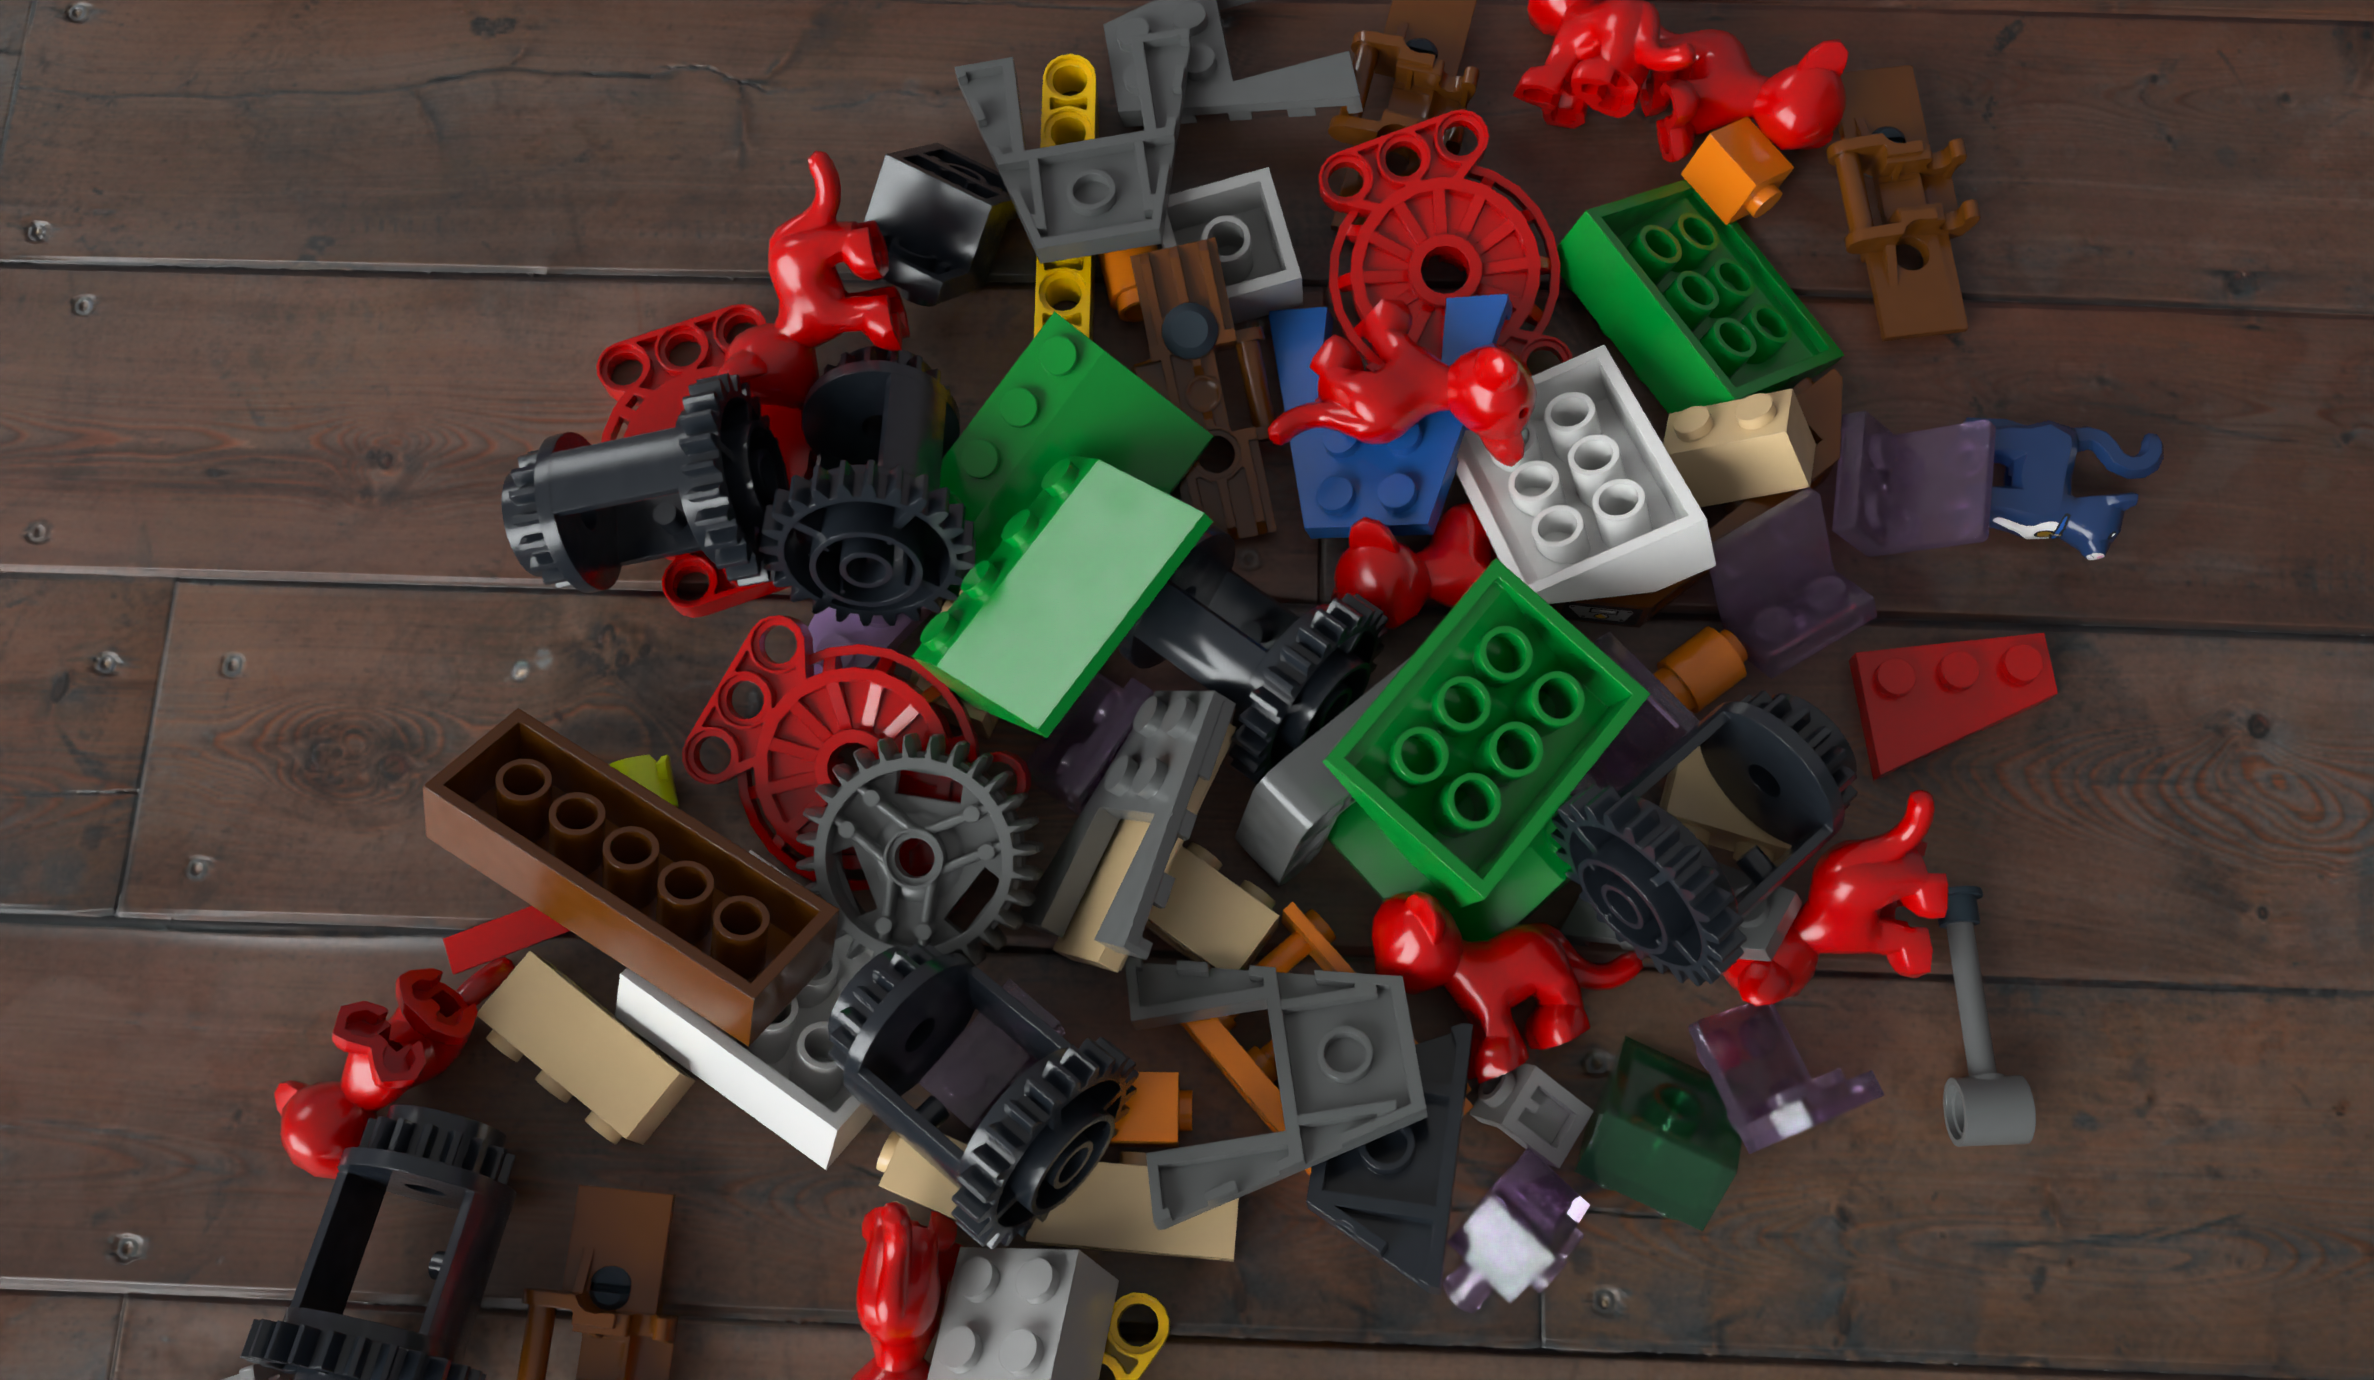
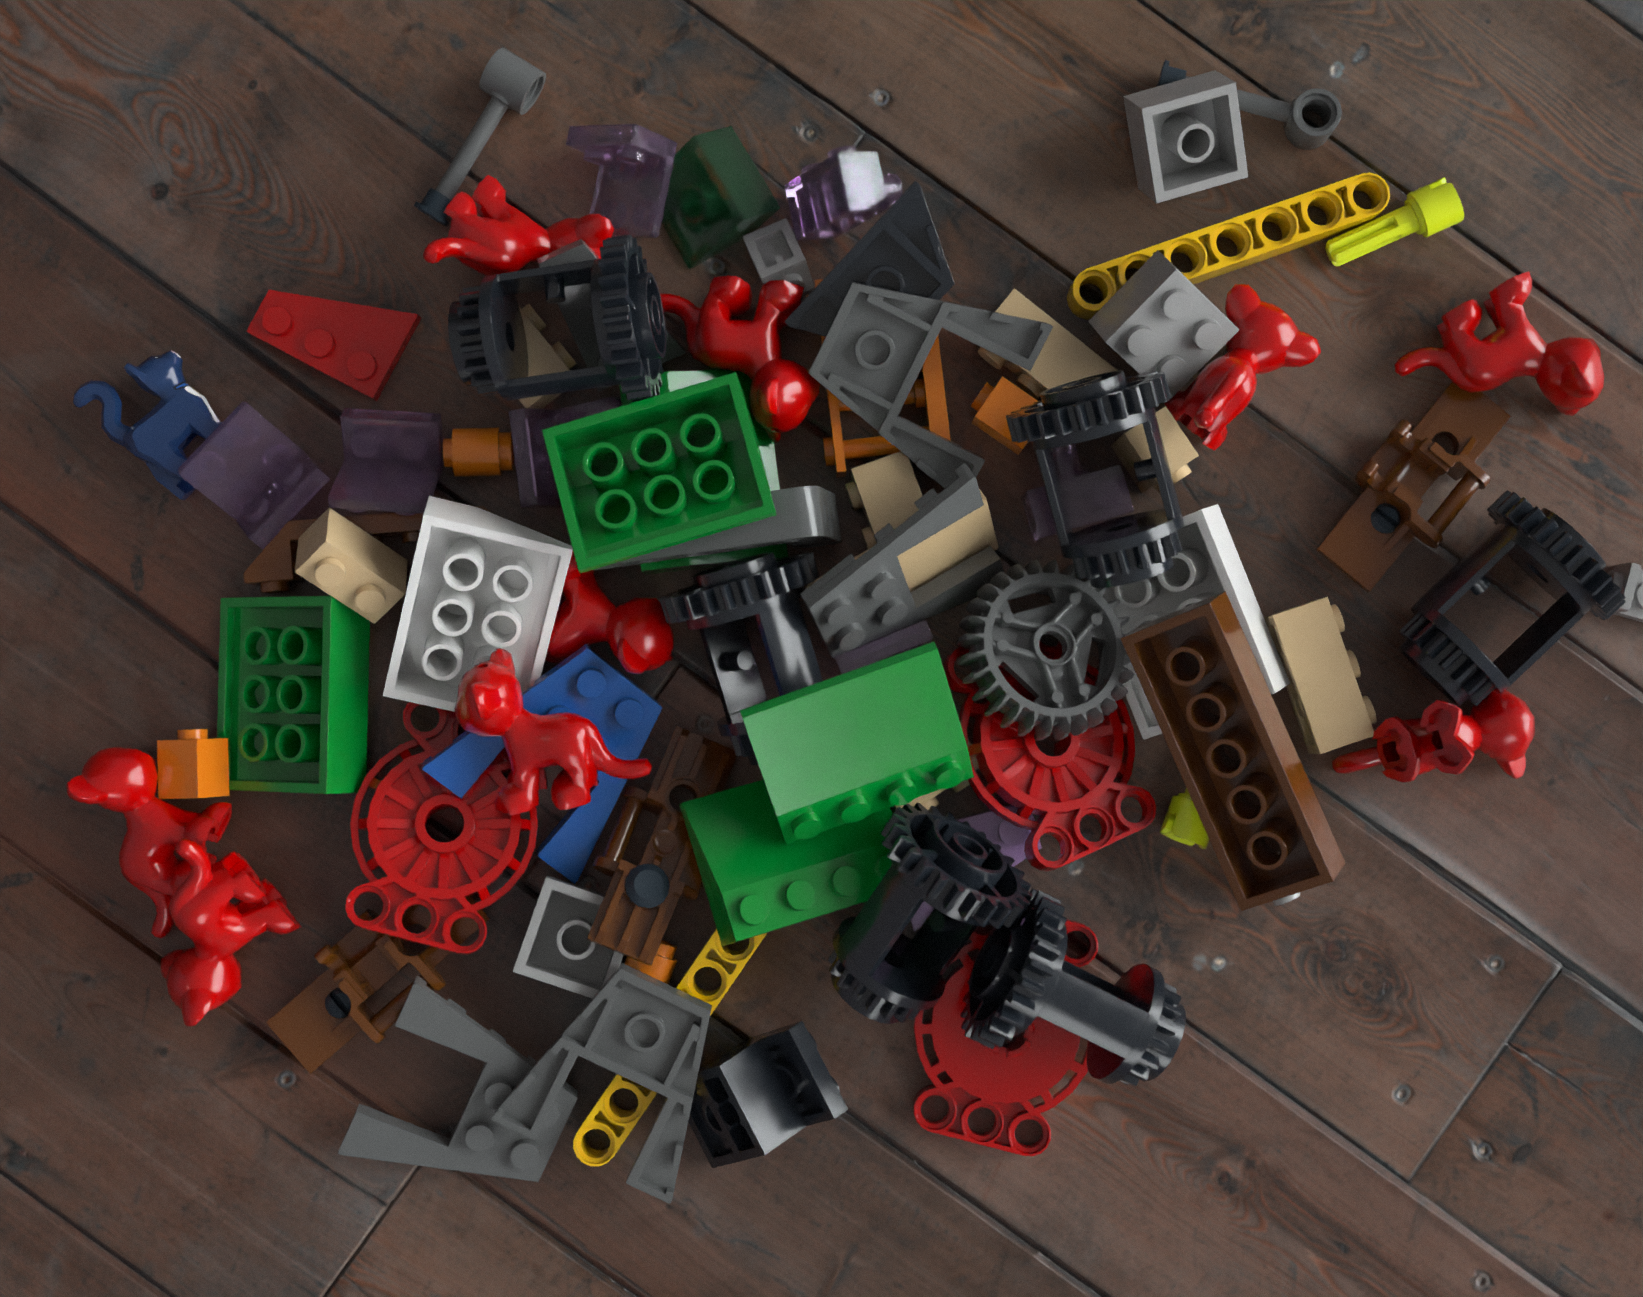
camera: 150 degrees left, 15 degrees up
red piece [443,906,570,975] -> none
red animal [717,150,910,409] -> none
reddish brown piece [1826,65,1981,342] -> none

